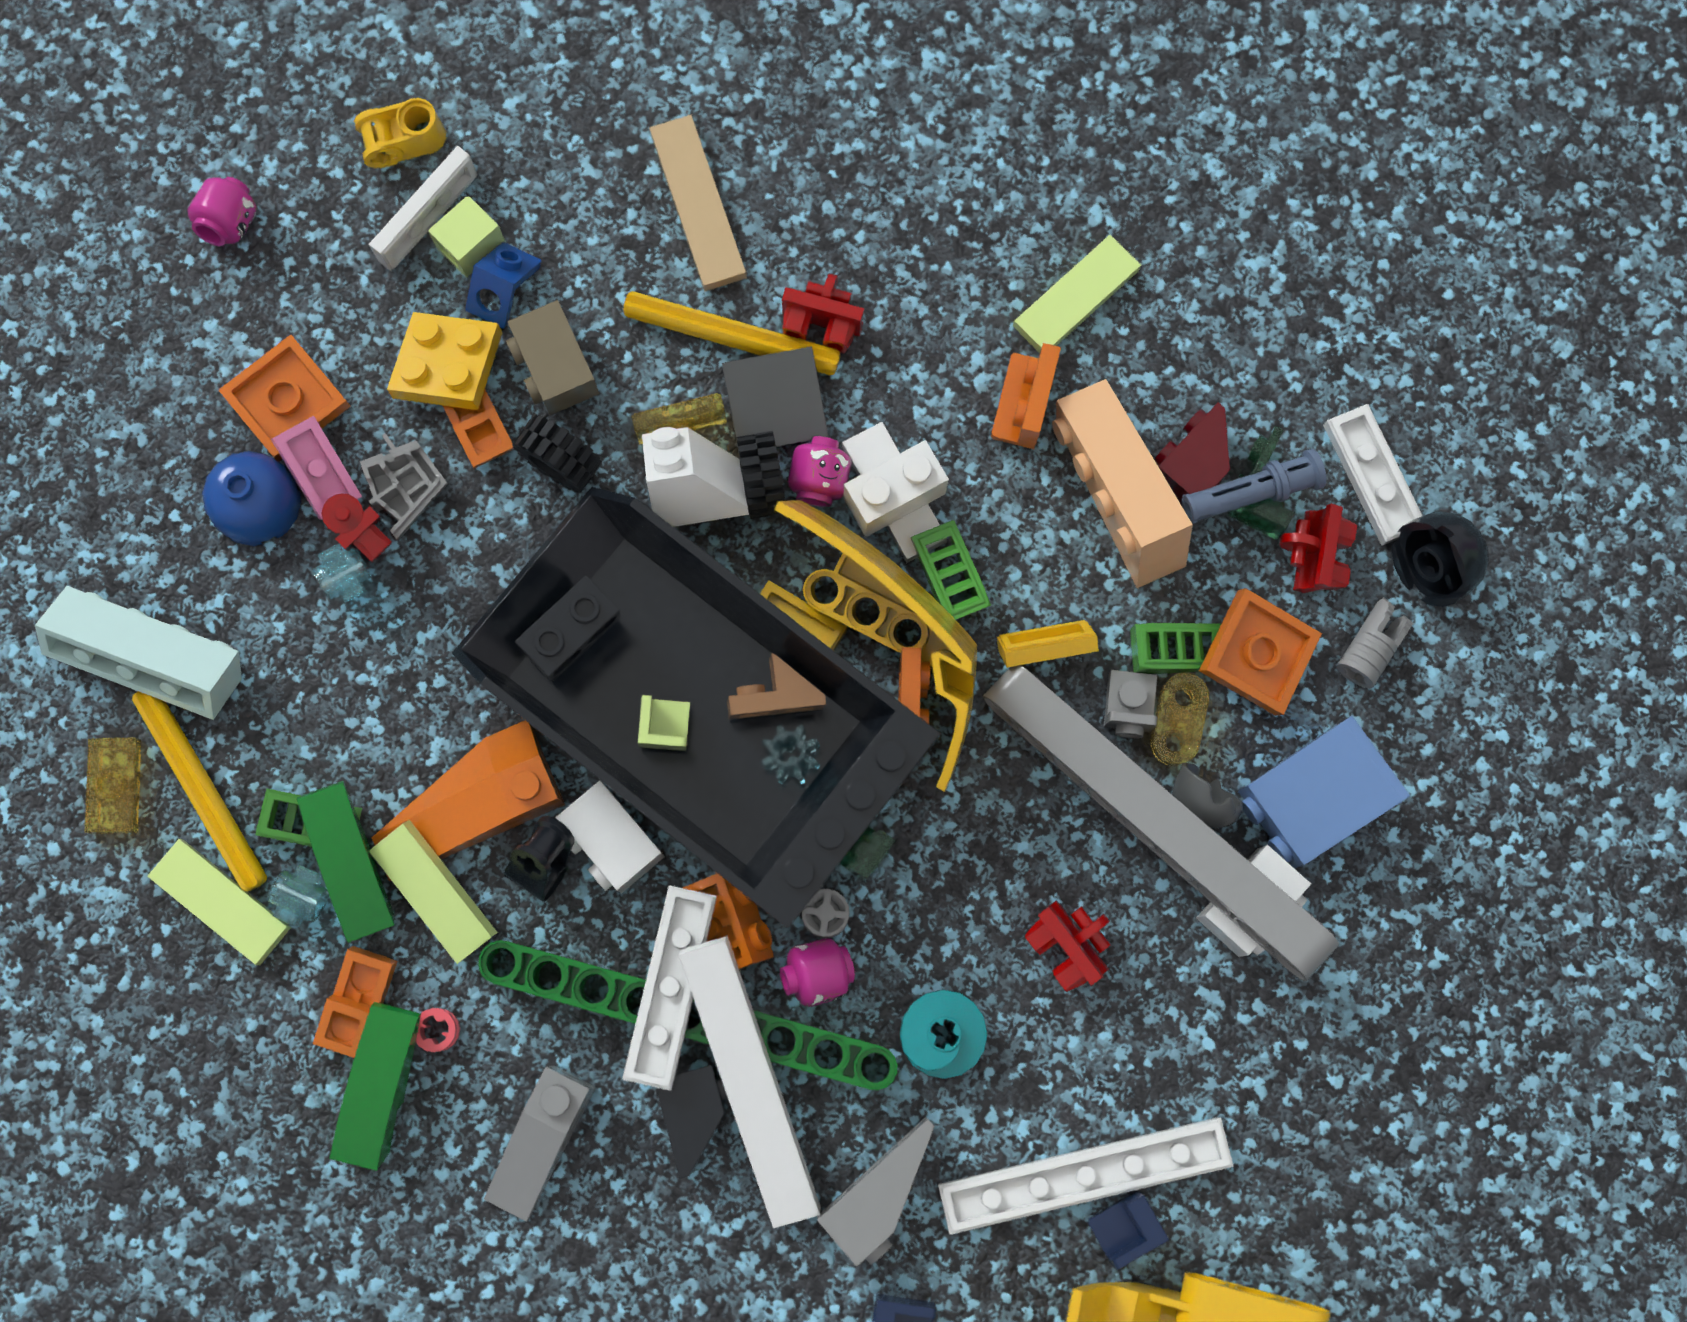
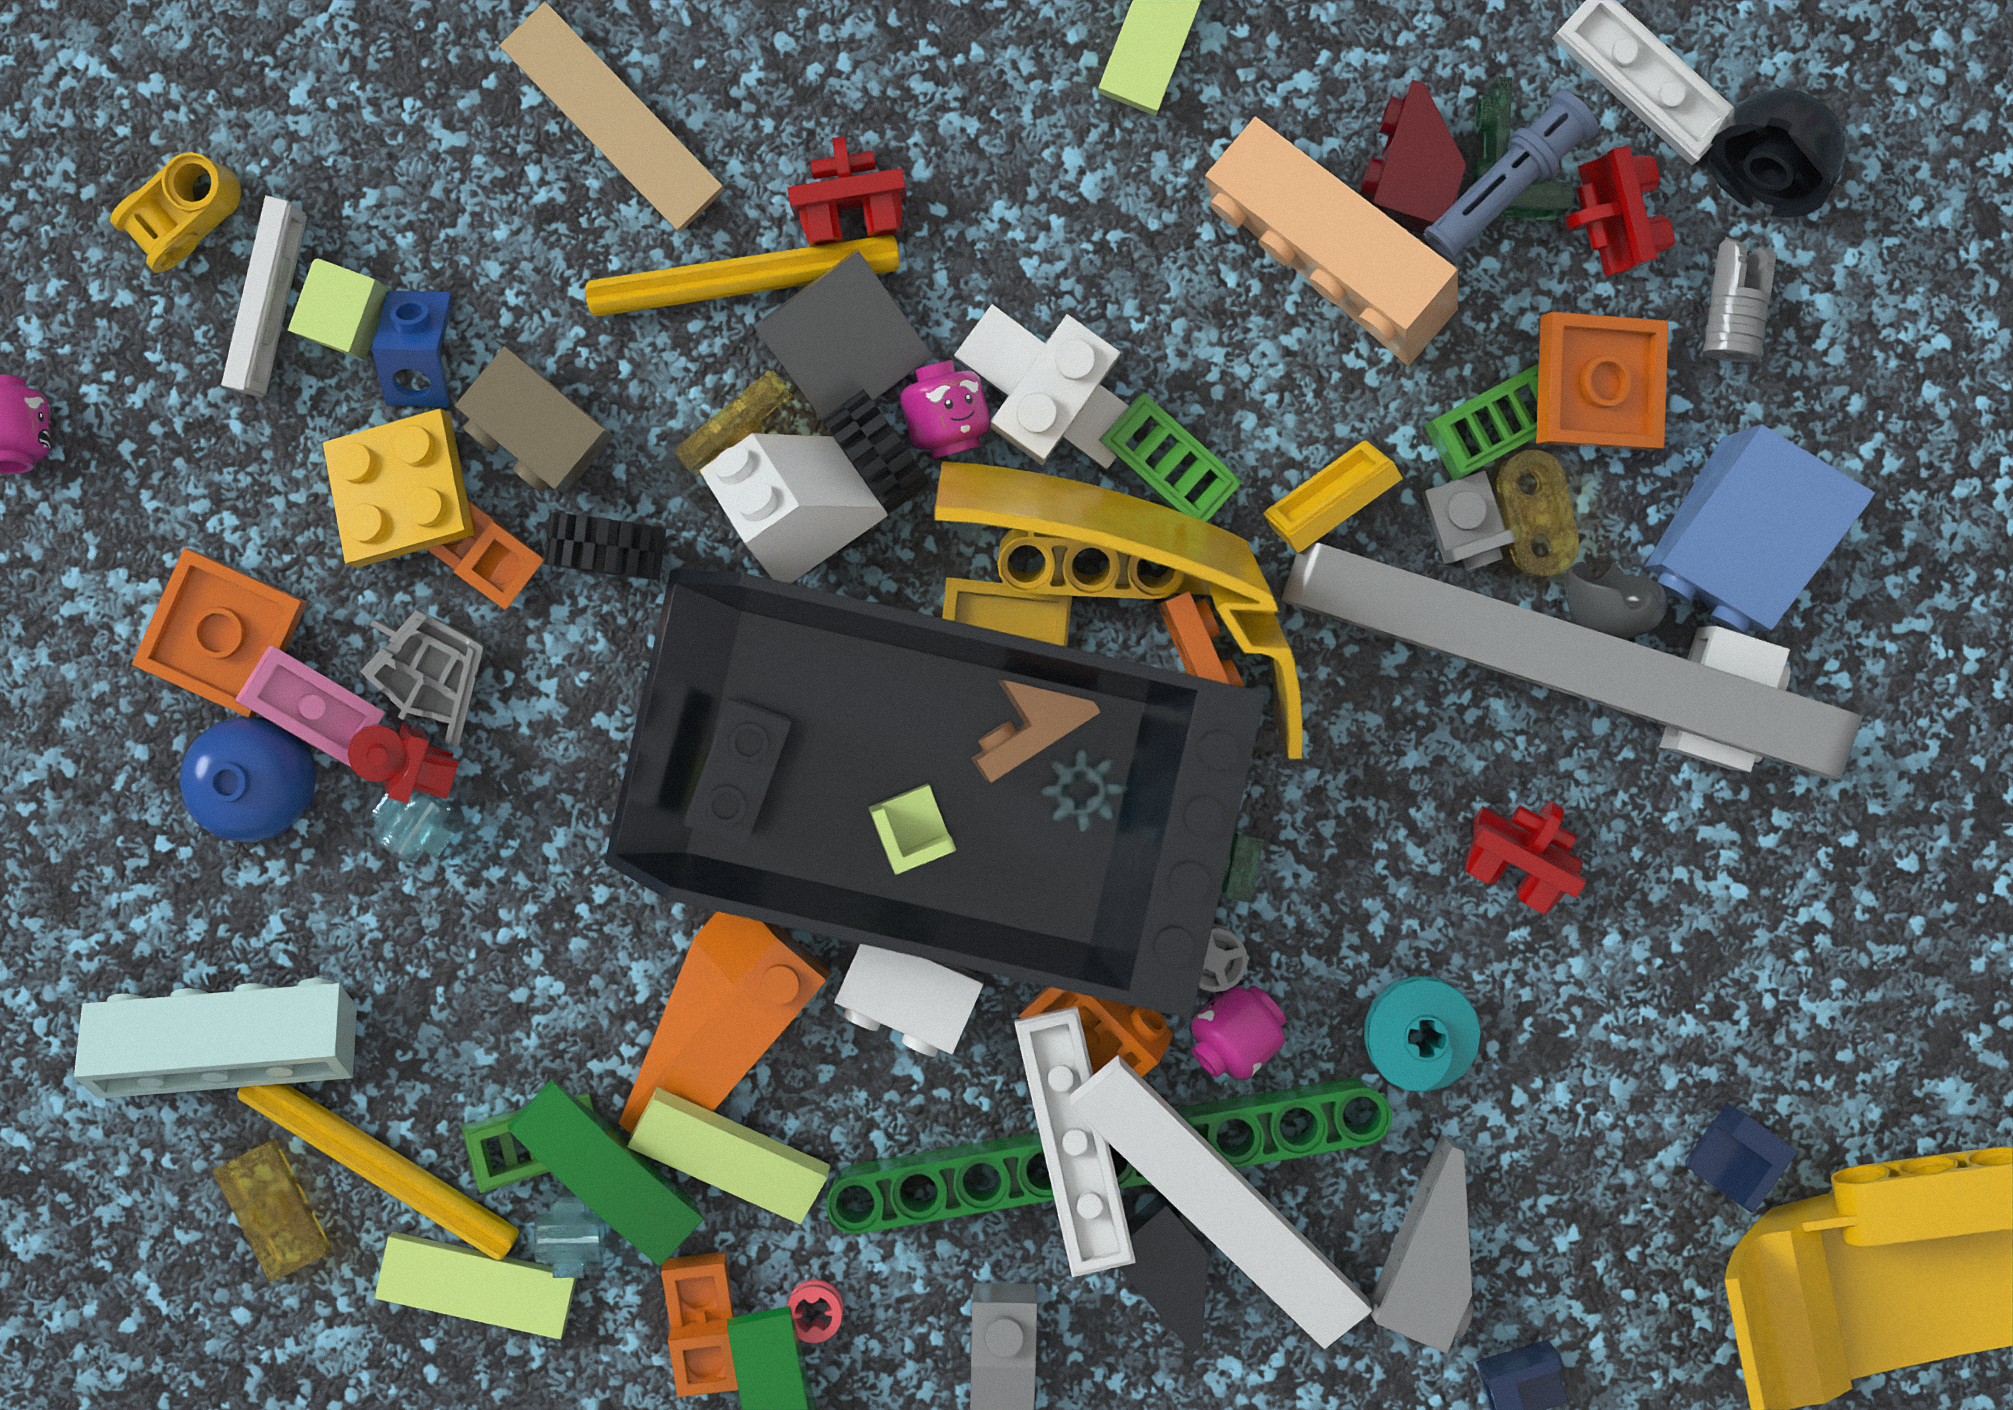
camera: 20 degrees left, 10 degrees up
black piece [504,816,575,902] -> none
white tile [938,1117,1234,1235] -> none
orange bracket [991,343,1061,449] -> none

